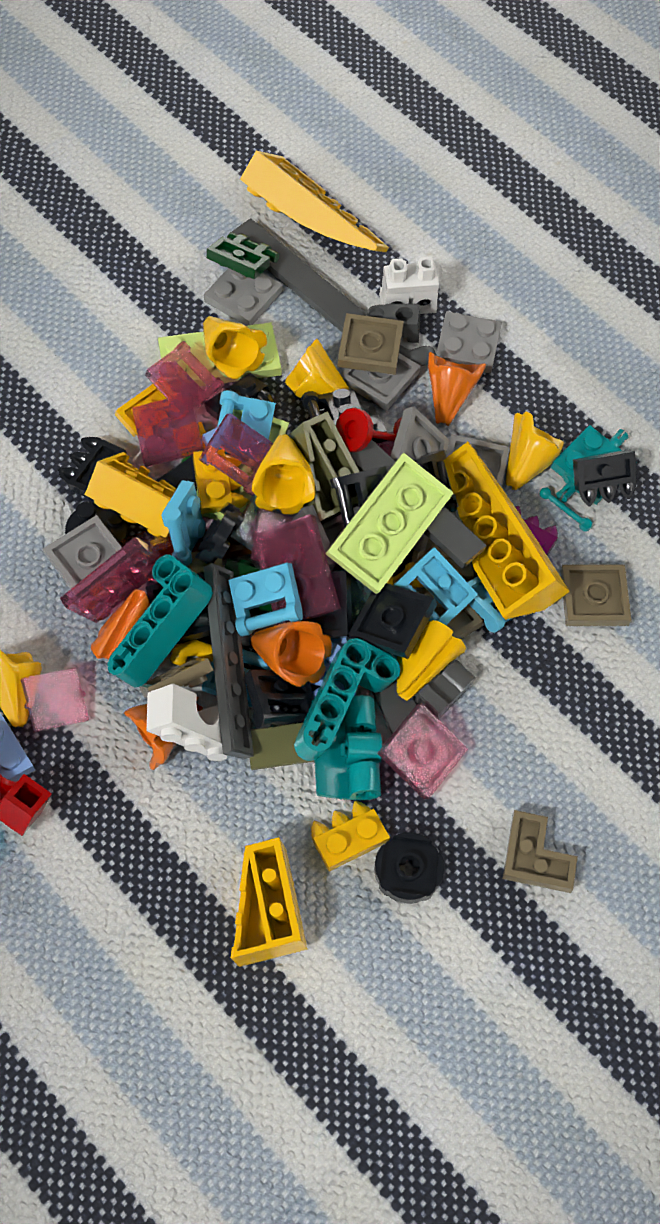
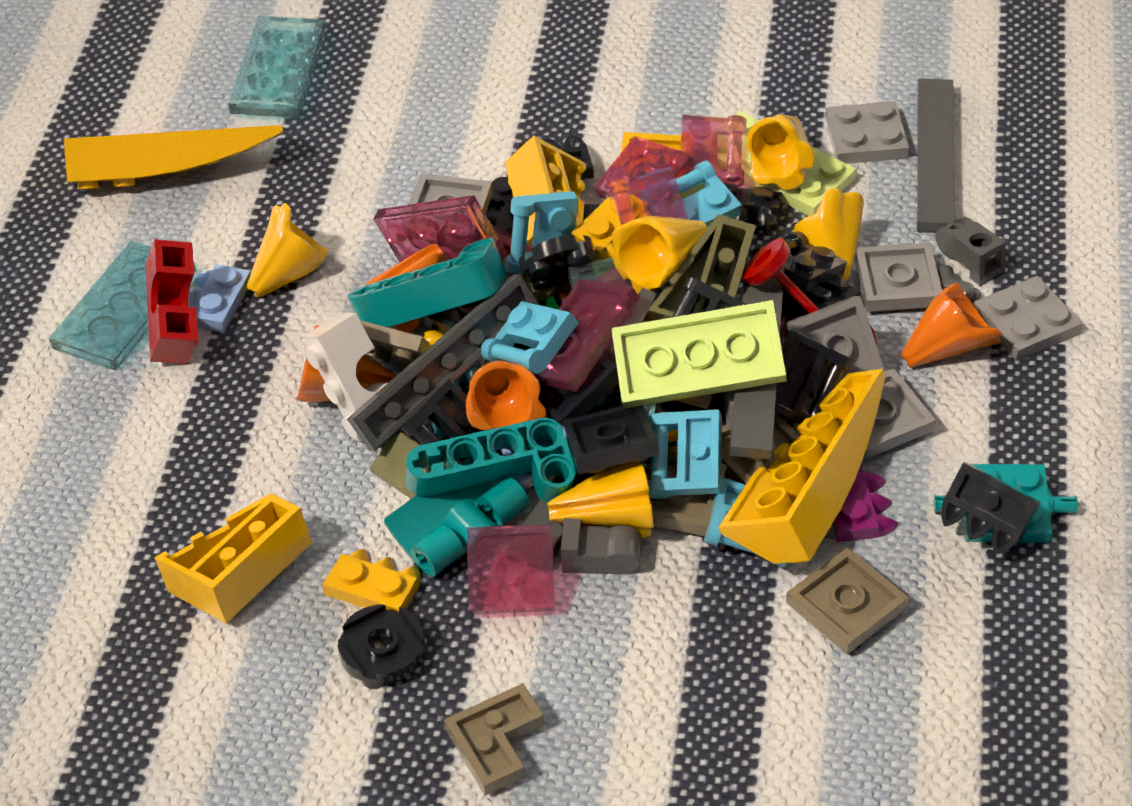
camera: 55 degrees right, 15 degrees down
clear pink piece [21,668,89,733] -> none
dark green plate [206,232,280,279] -> none
yellow wedge [240,150,389,252] -> none
dark tan plate [337,313,404,375] -> none
white hips [379,257,439,314] -> none
yellow hat [506,411,564,490] -> none
teal hinge [540,487,592,532] -> none

